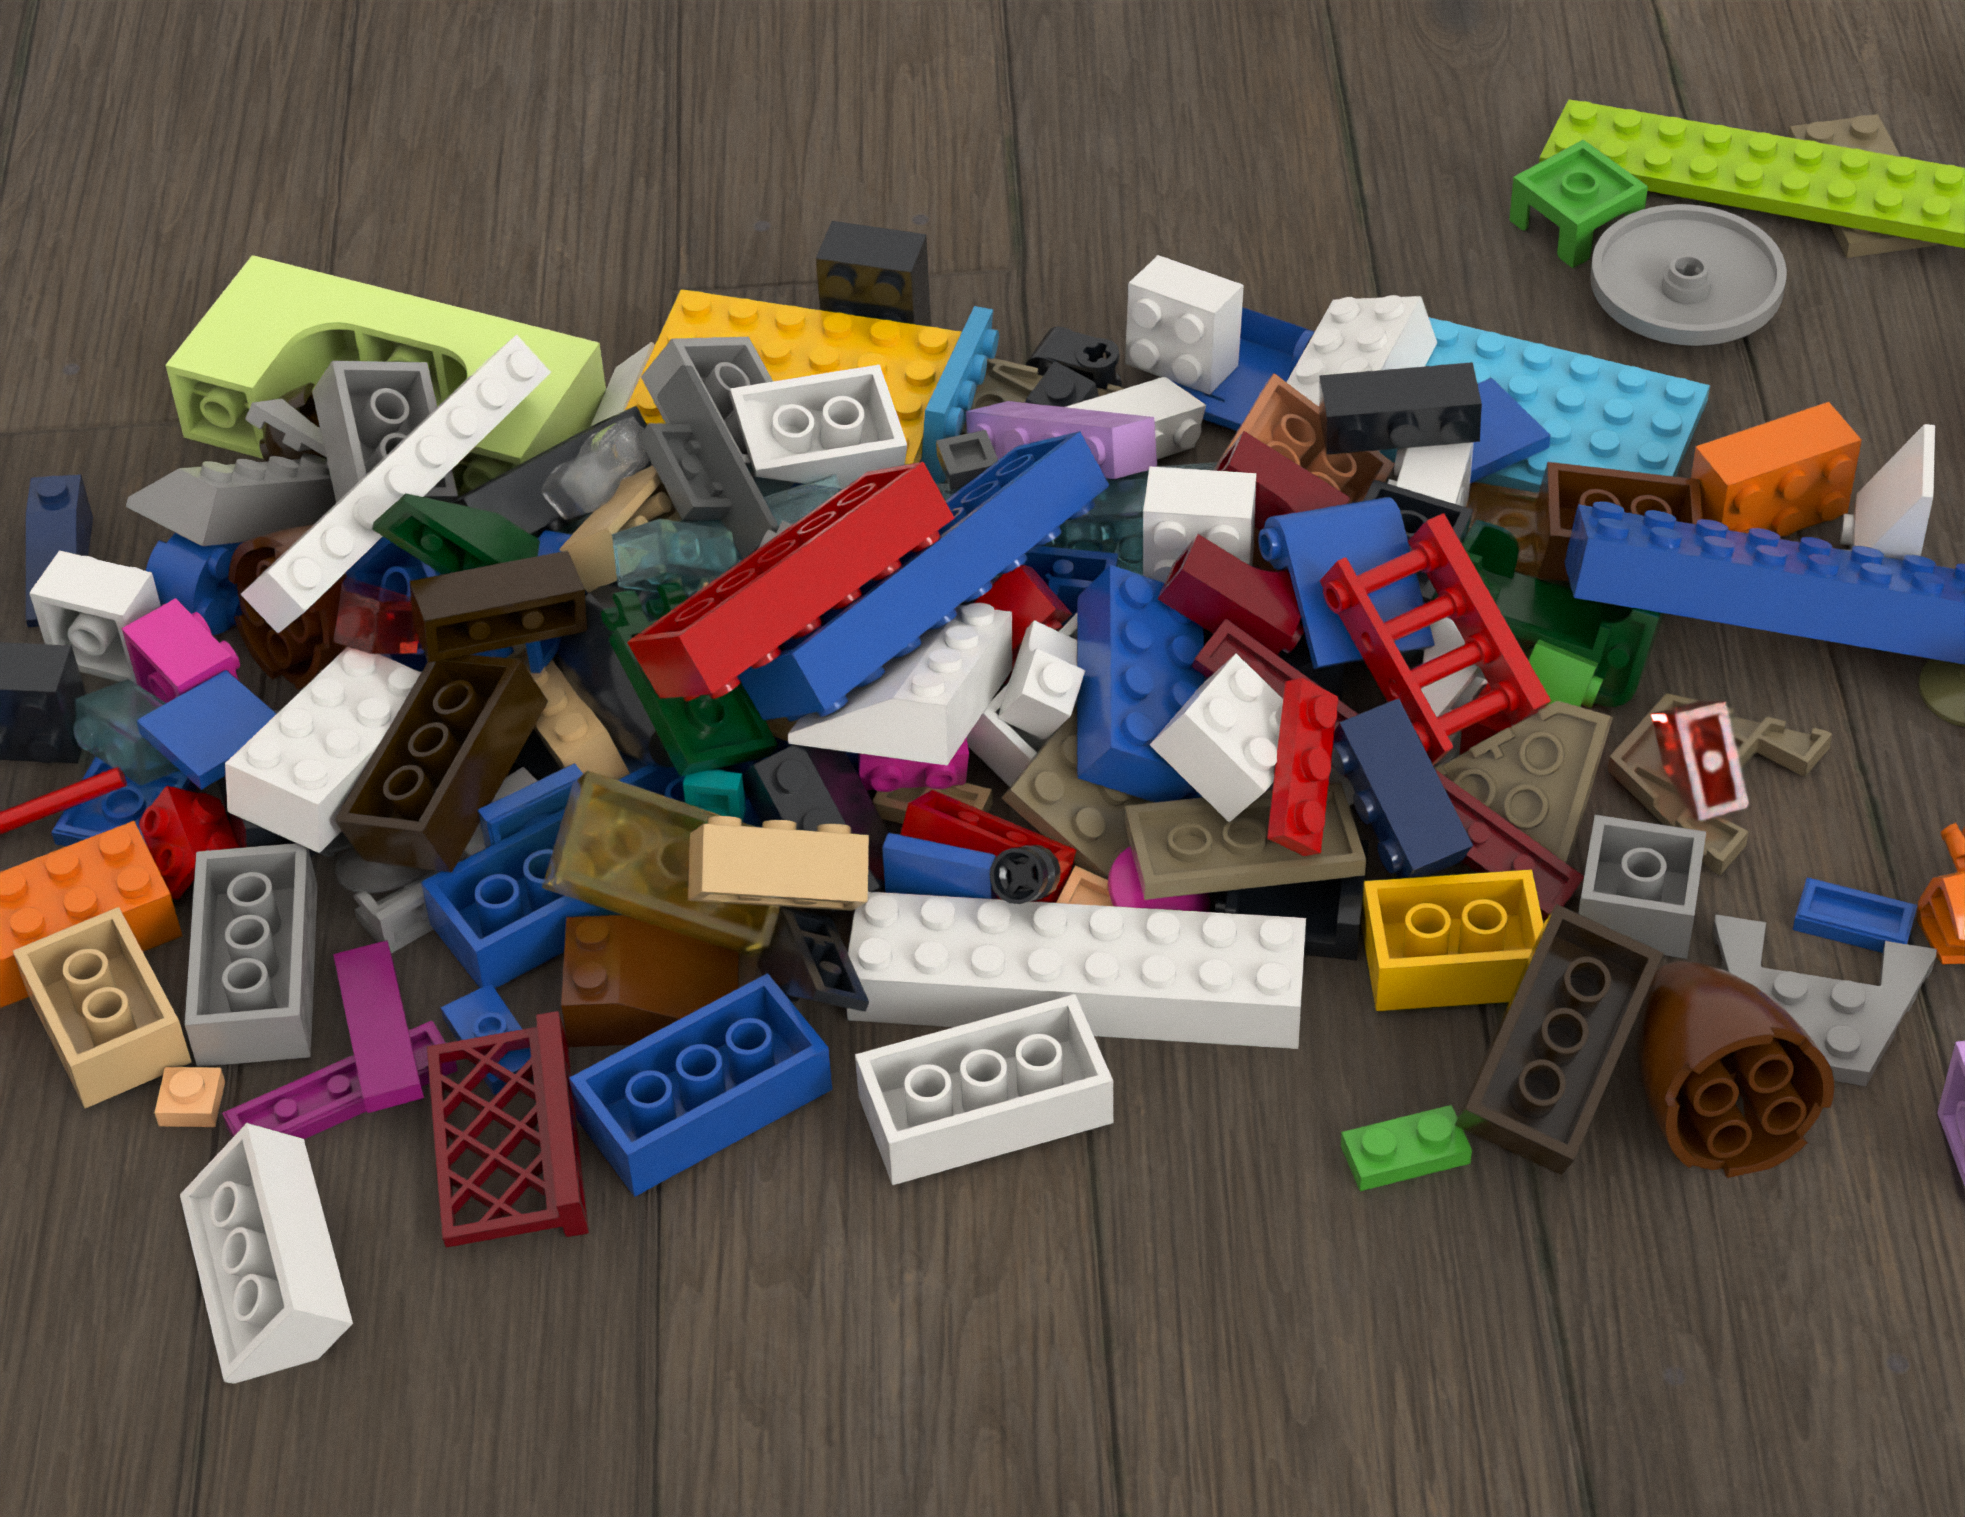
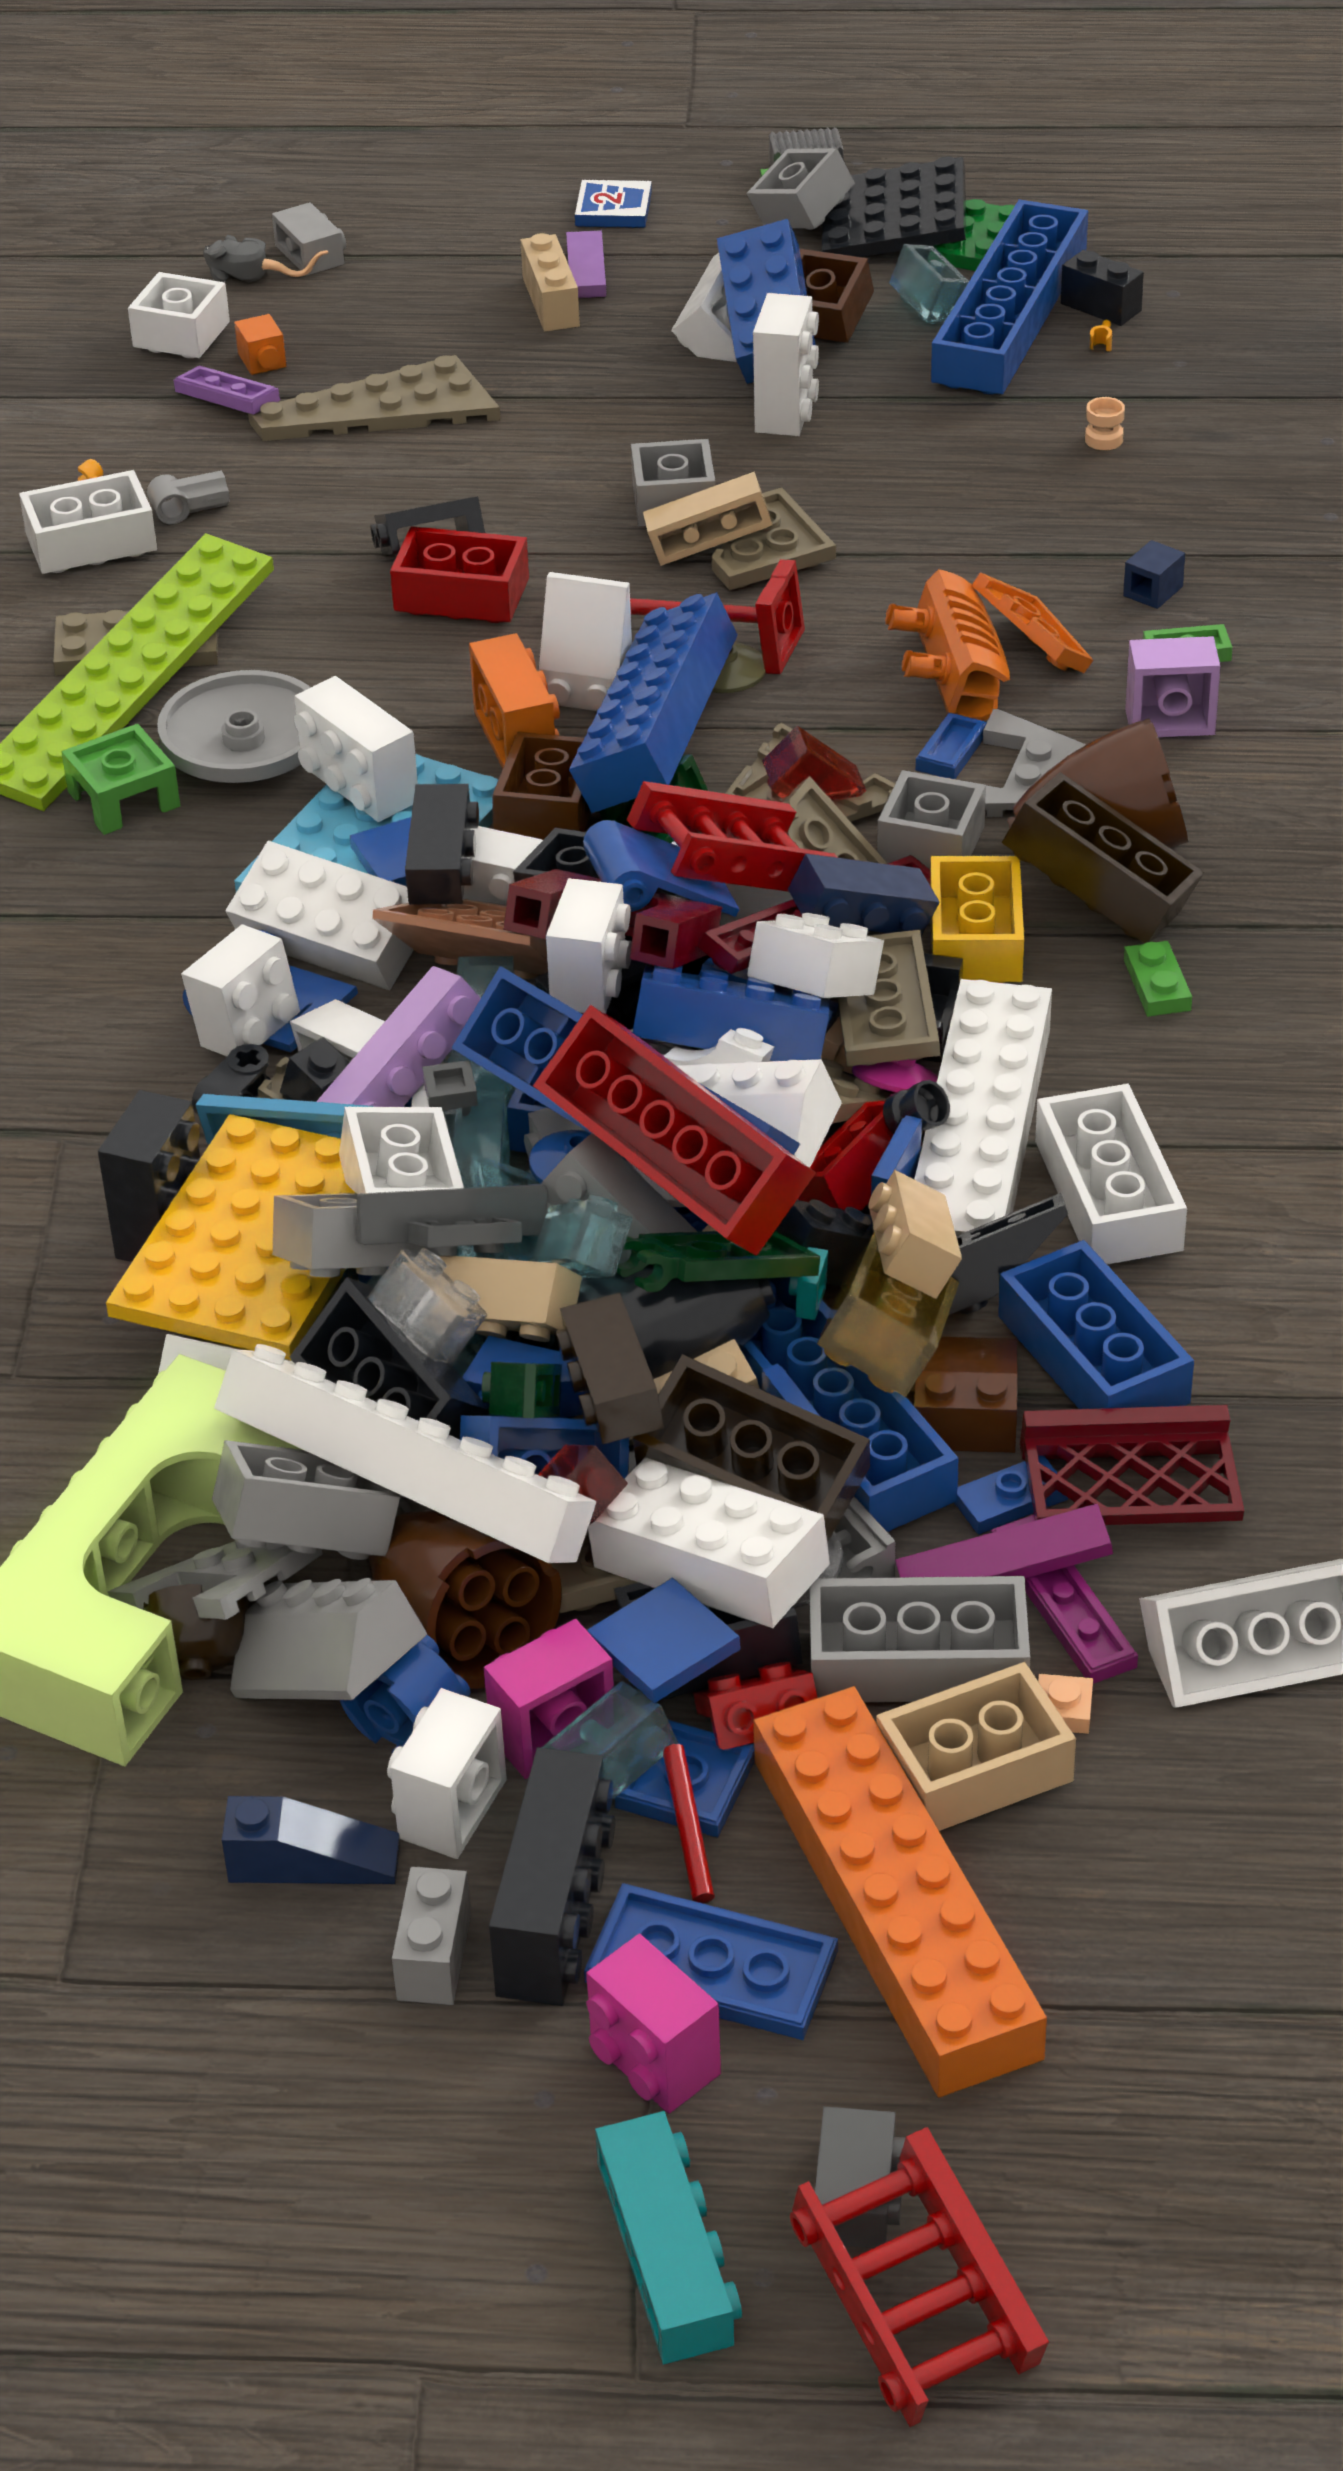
camera: 85 degrees left, 5 degrees down
red plate [1267,678,1338,856] -> none
none -> white brick [294,676,418,822]

